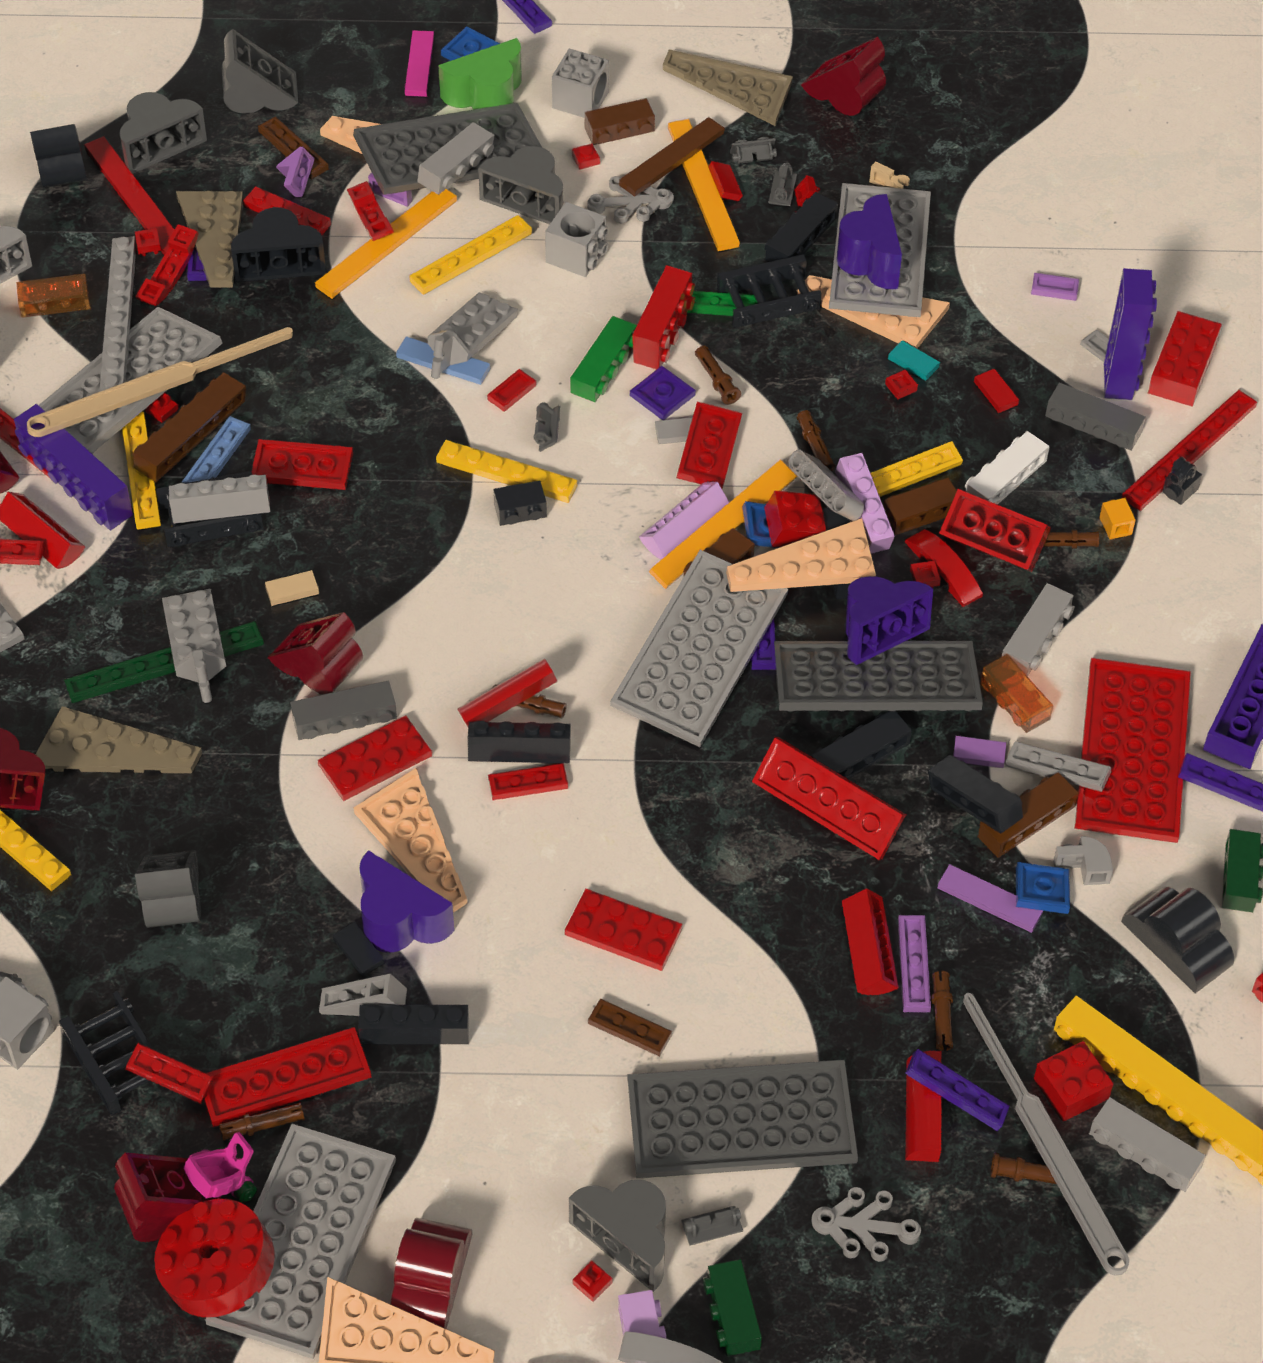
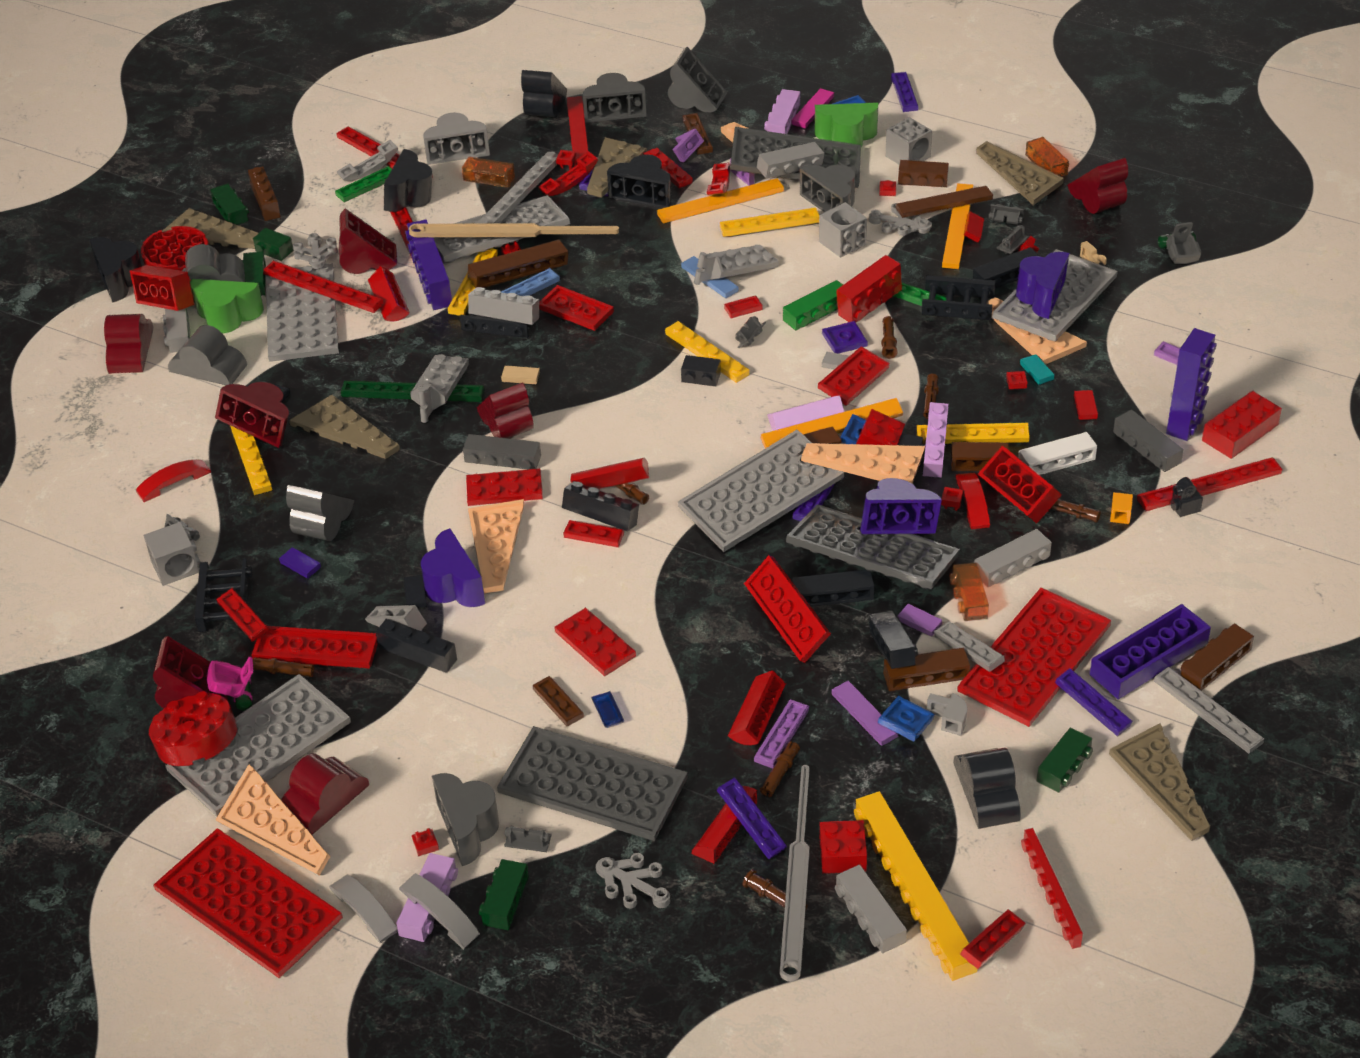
camera: 30 degrees right, 10 degrees down
light grey beam [788,450,864,521] -> none
none -> dark purple tile [279,547,321,579]
none -> clear blue tile [591,691,624,728]
none -> lavender brick [764,89,800,134]
none -> clear orange brick [1025,137,1069,177]
none -> dark grey piece [1158,222,1201,264]

